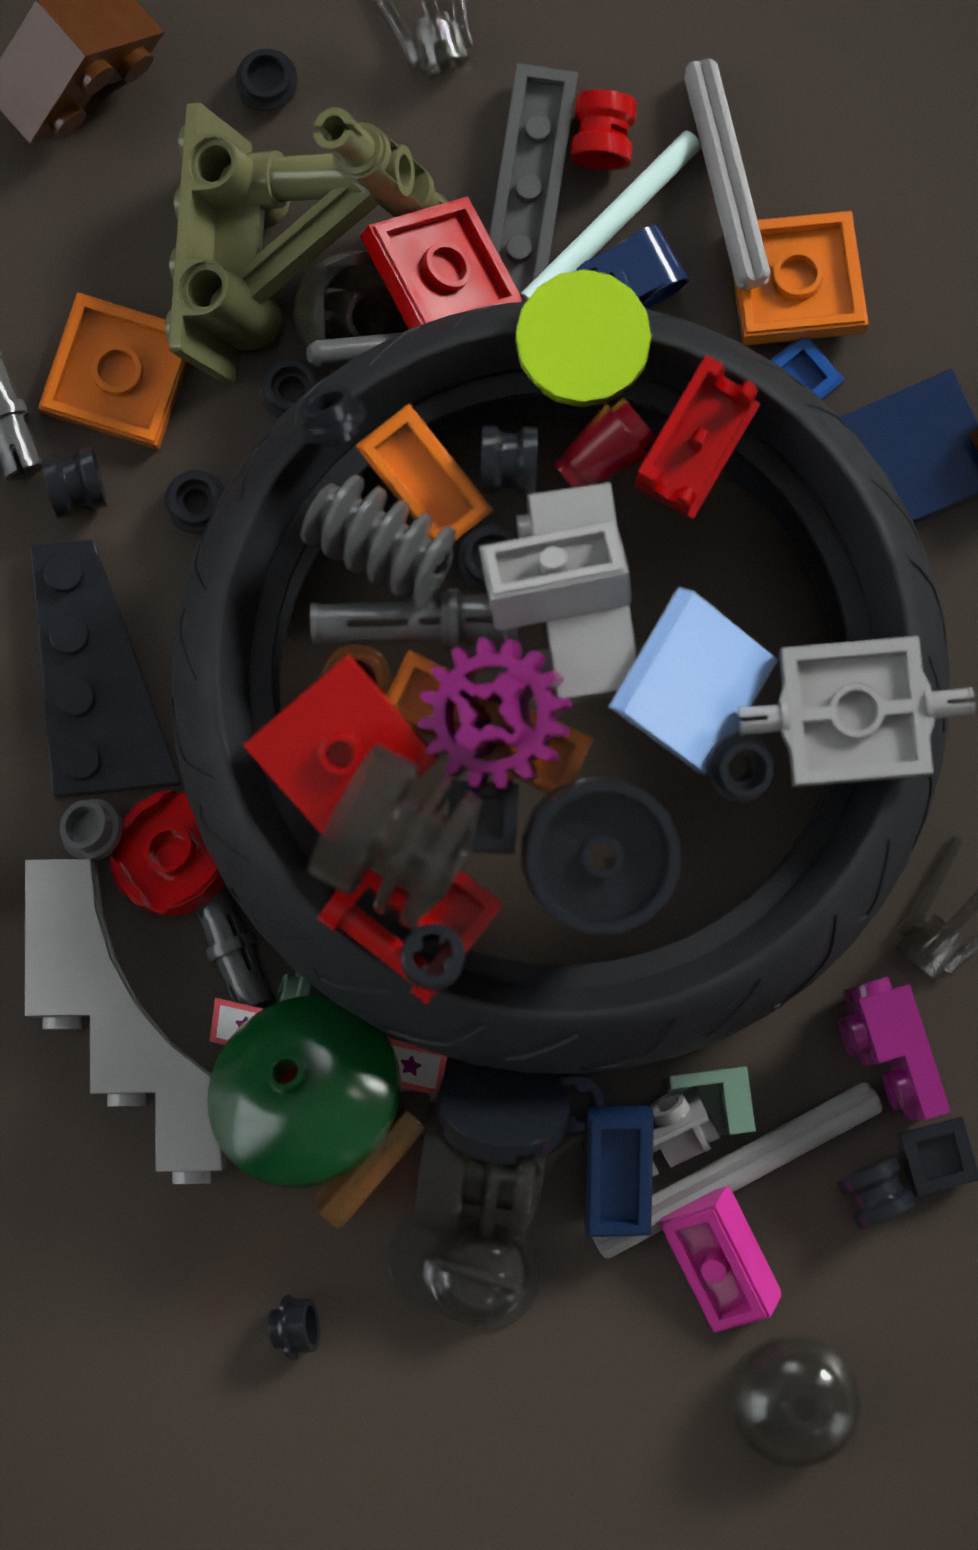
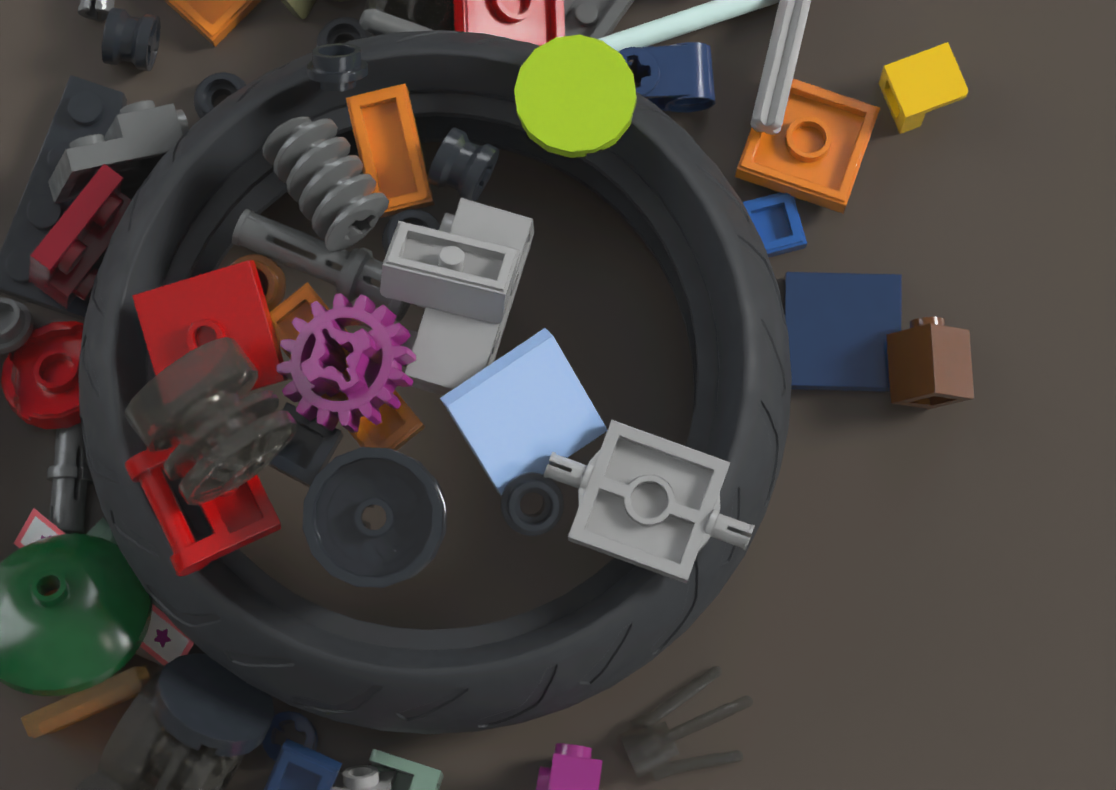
camera: 30 degrees right, 5 degrees down
black bush [401,923,465,991] -> none
dark red cone [554,398,657,488] -> none
red hinge [634,355,760,521] -> none
none -> dark red plate [29,164,132,309]
none -> dark grey plate [48,100,189,203]
none -> yellow panel [878,42,968,134]

